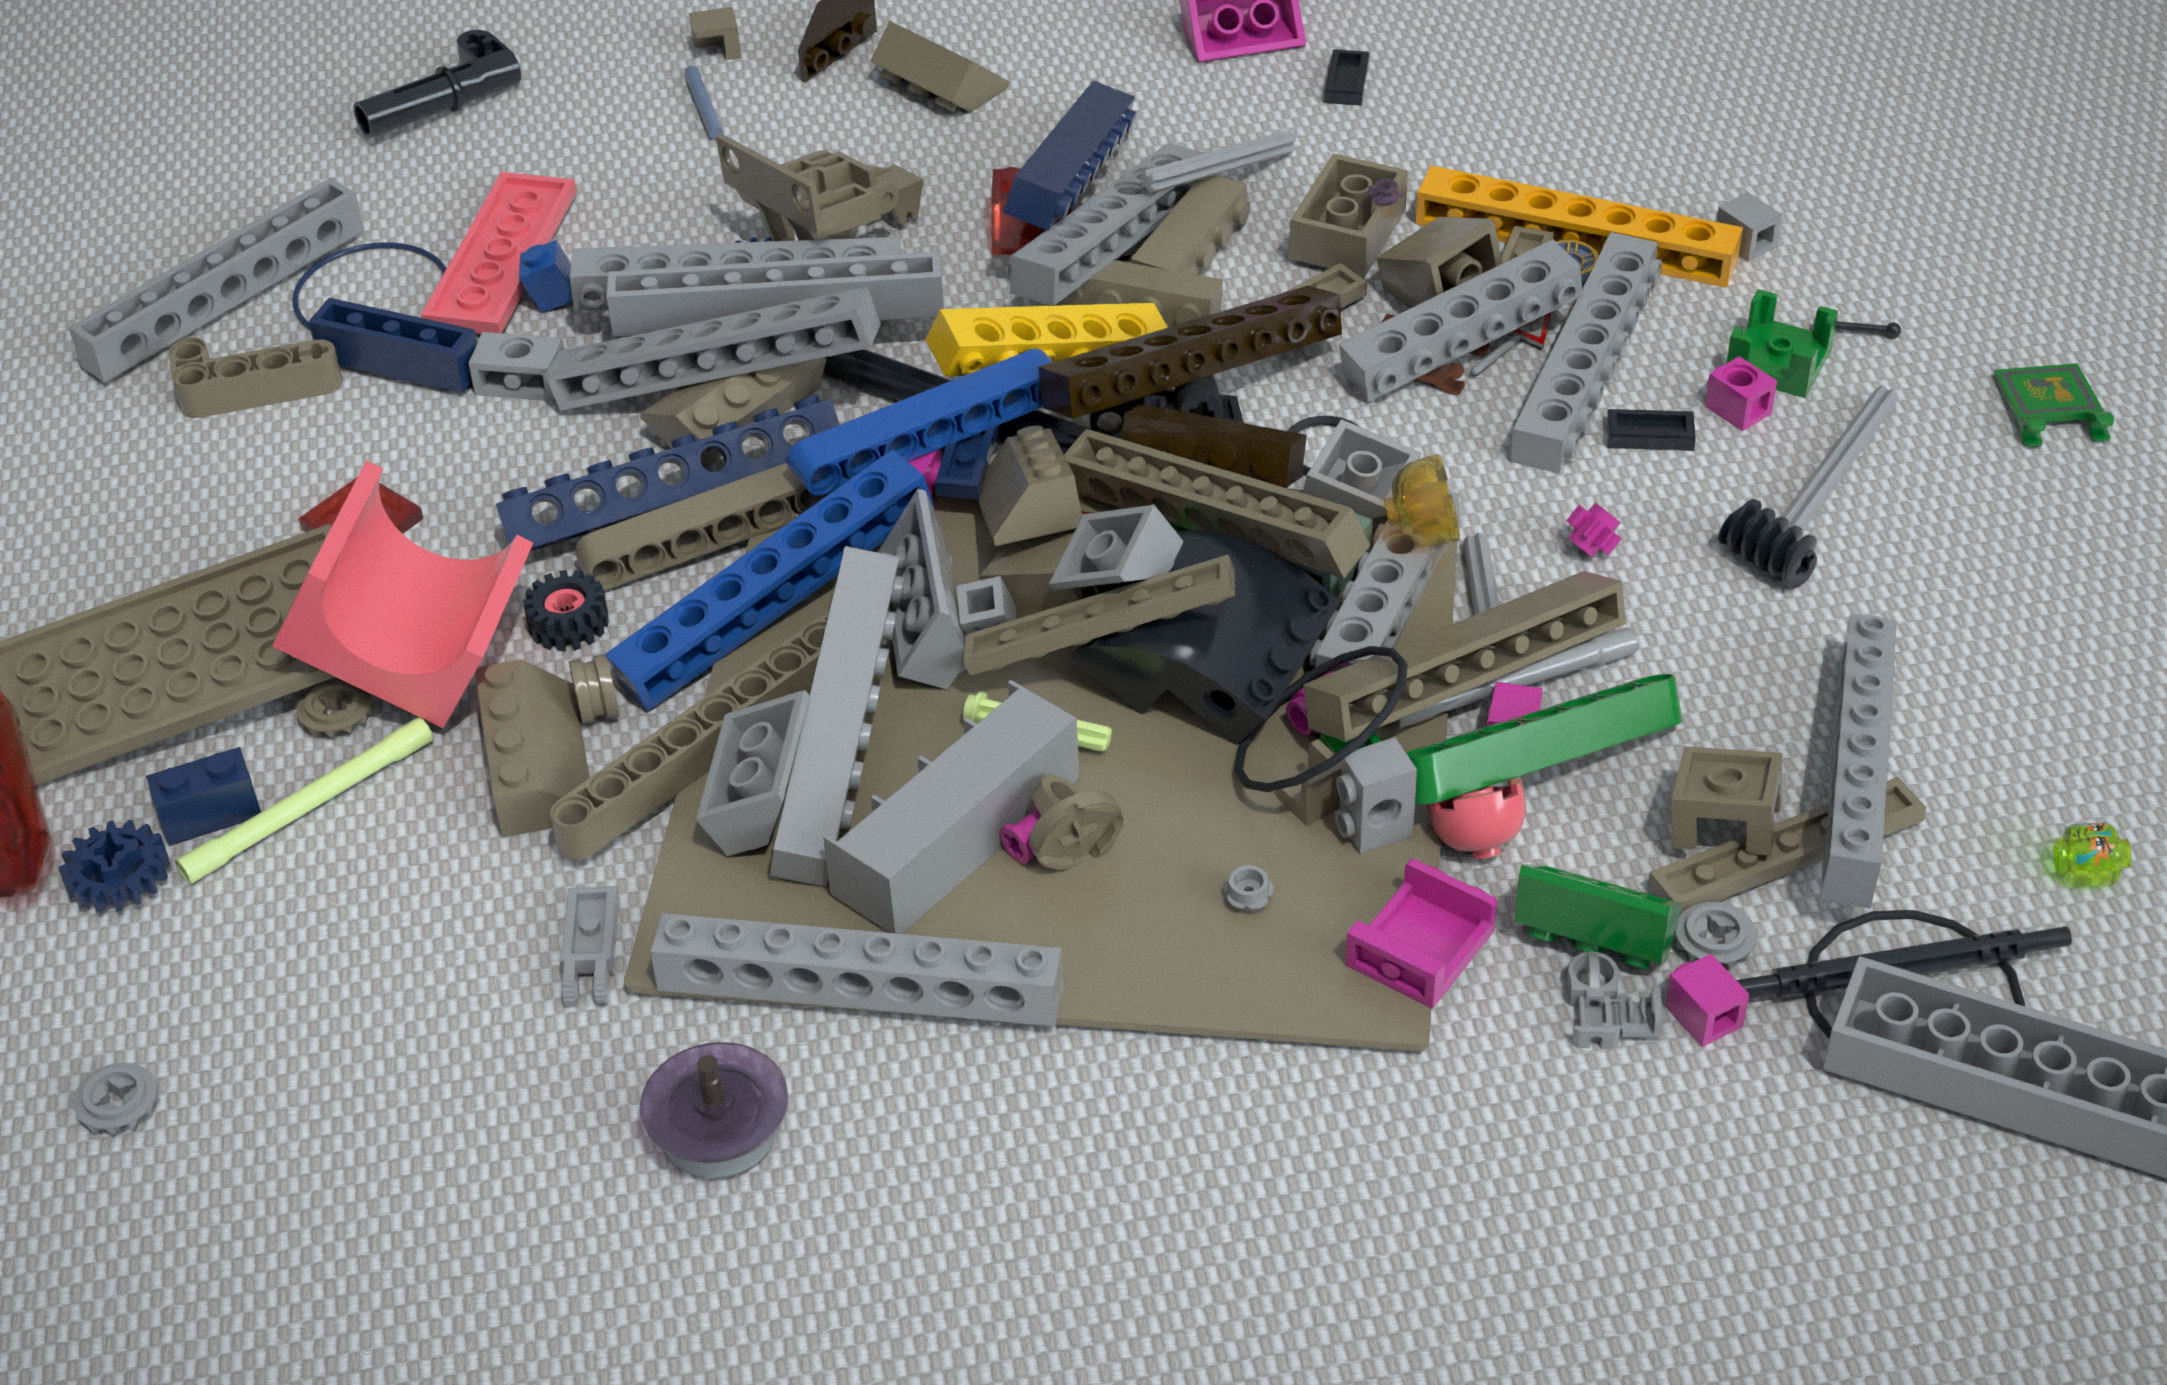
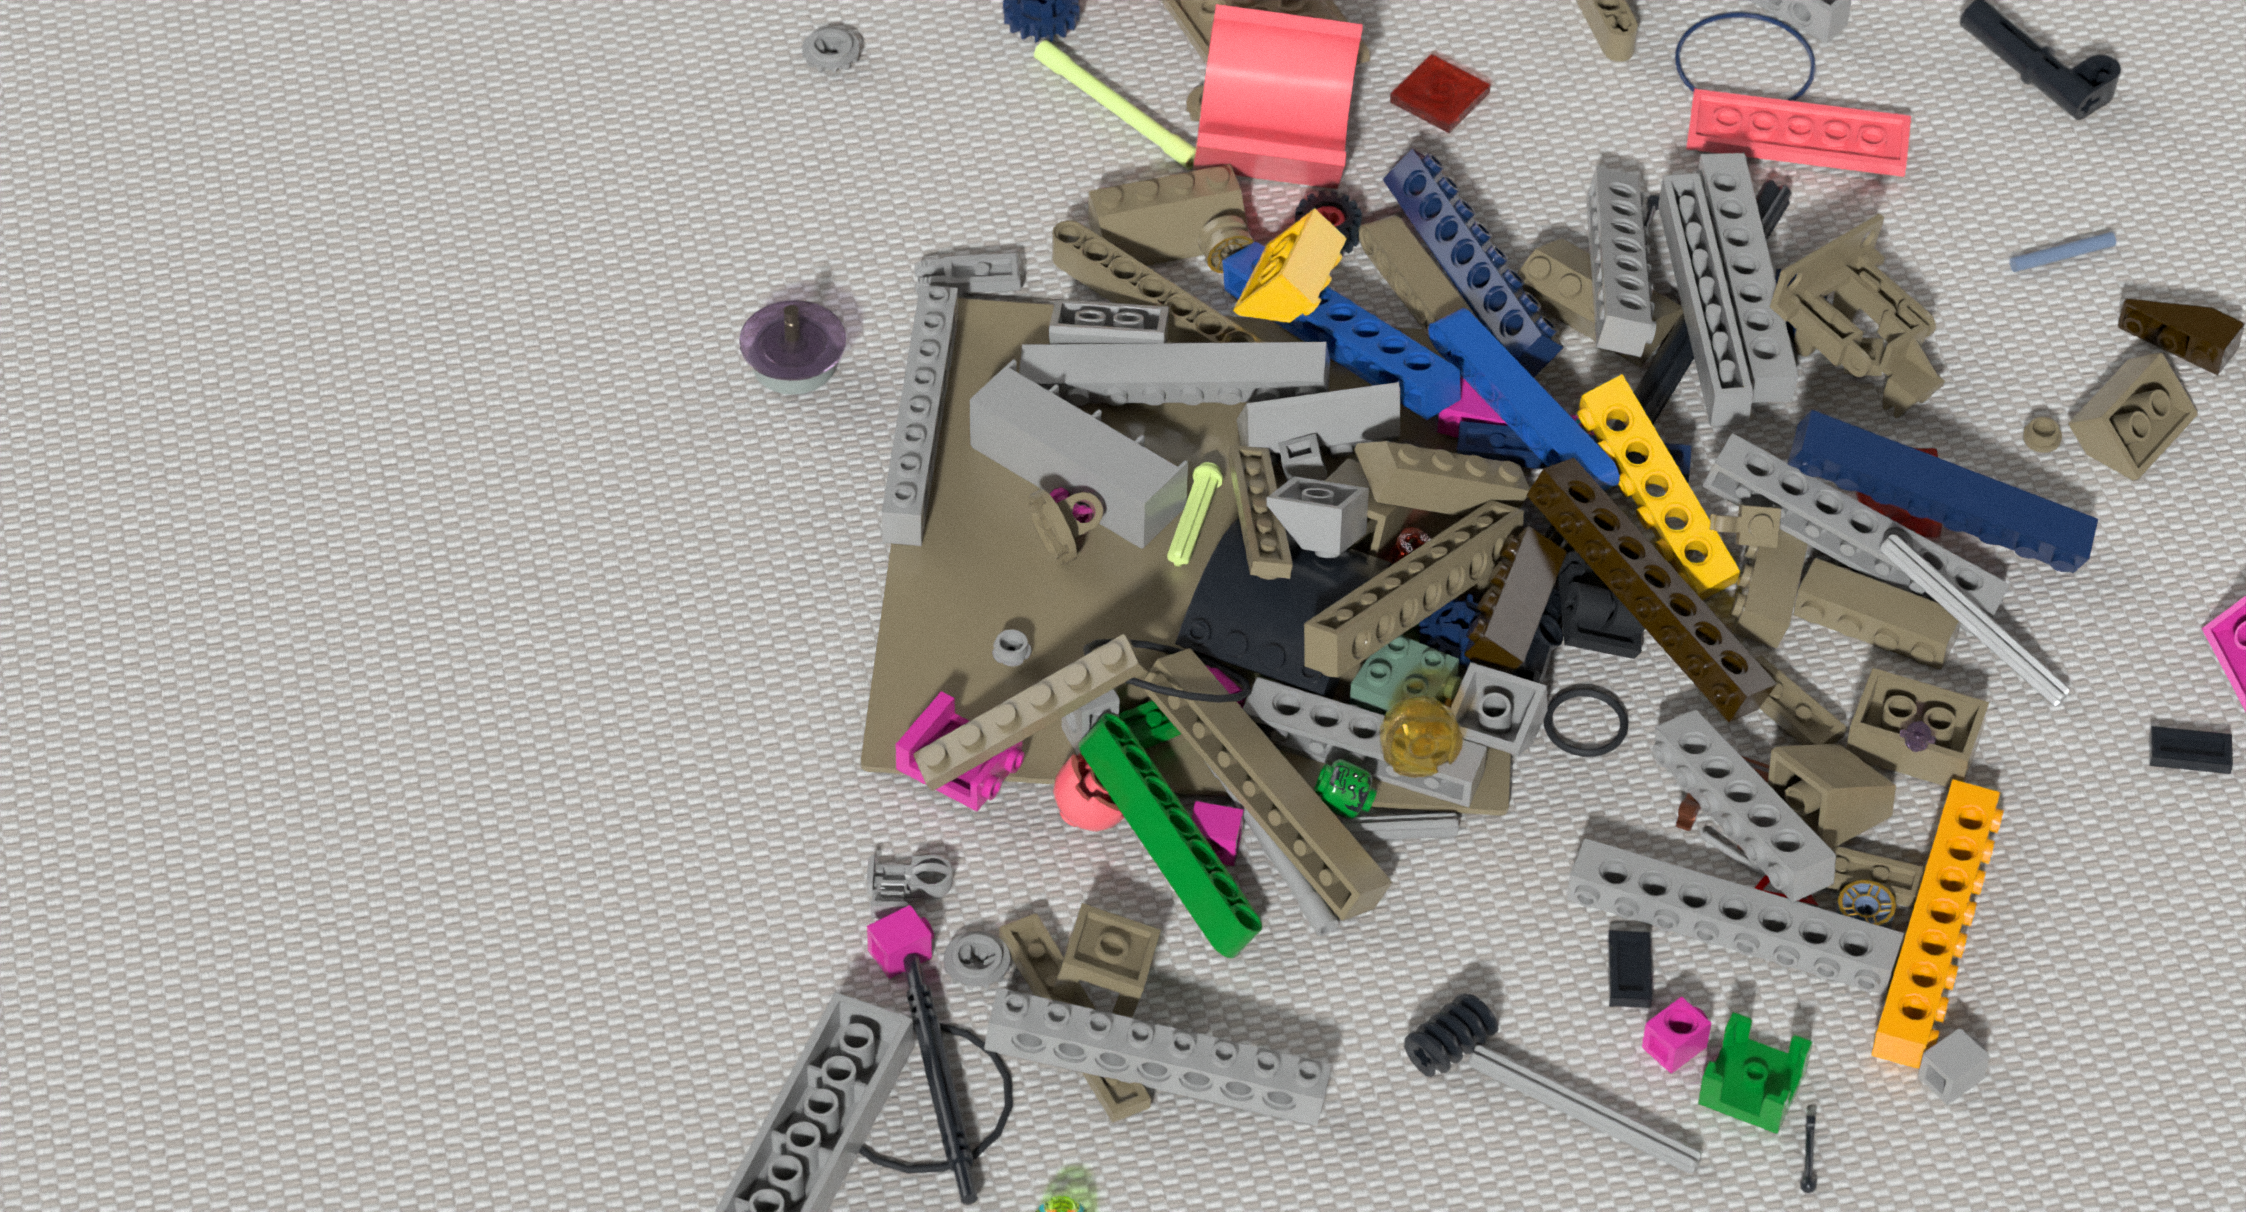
camera: 85 degrees right, 5 degrees up
dark blue slope [146,747,261,846] -> none
dark blue brick [308,298,477,393] -> none
light grey brick [469,332,565,401] -> none
blue brick [519,240,573,313] -> none
dark tan panel [689,7,741,60] -> none
green slope [1514,863,1683,970] -> none
dark pink gear [1566,502,1622,557] -> none
none -> plate [913,633,1144,791]
none -> yellow slope [1233,209,1347,323]
none -> green head [1314,759,1377,819]
none -> dark tan plate [1709,504,1781,548]
none -> dark tan plate [2023,417,2062,453]

